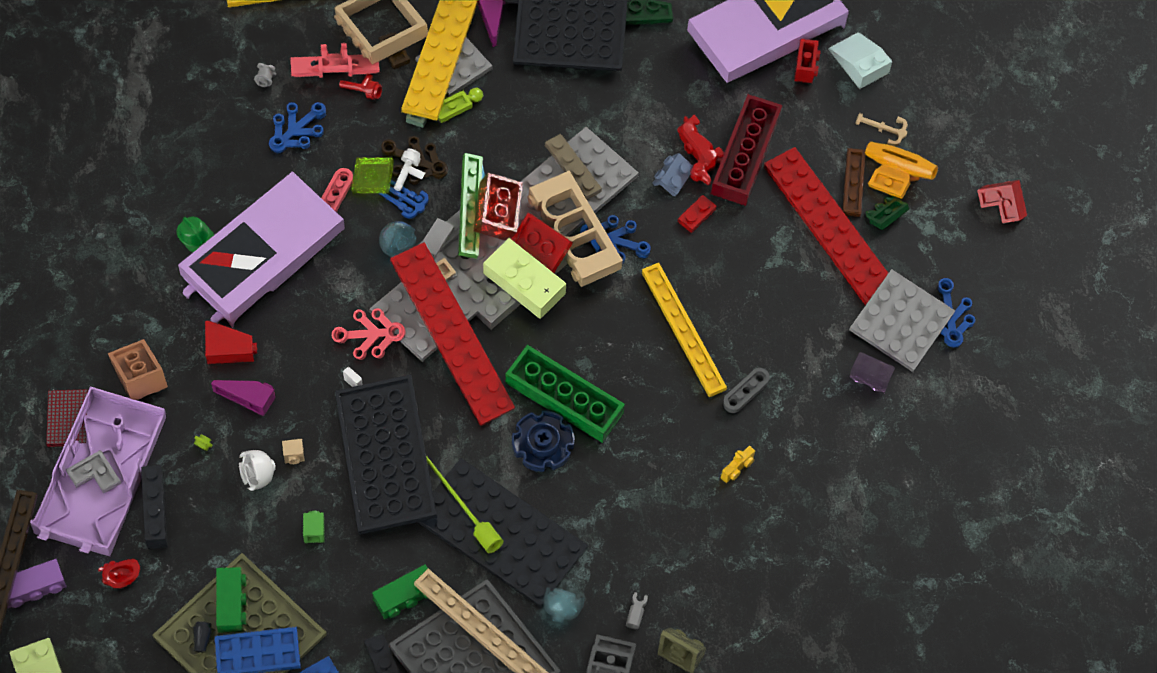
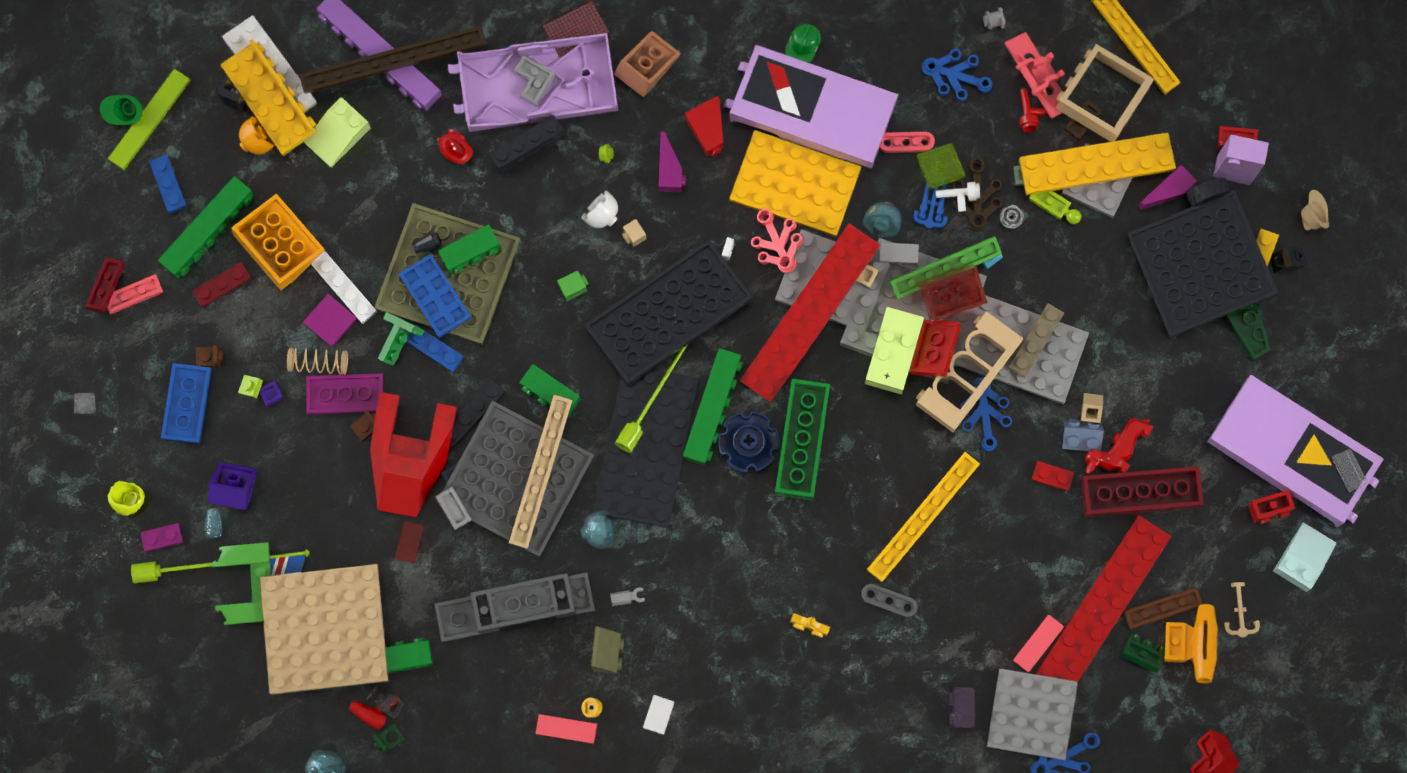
camera: 70 degrees right, 15 degrees up
none -> white sticker [643,695,674,734]
none -> green brick [683,348,743,466]
none -> yellow plate [729,130,861,237]
none -> light grey plate [1000,205,1024,229]
none -> coral tile [1013,615,1064,673]
none -> tan brick [1081,393,1103,423]

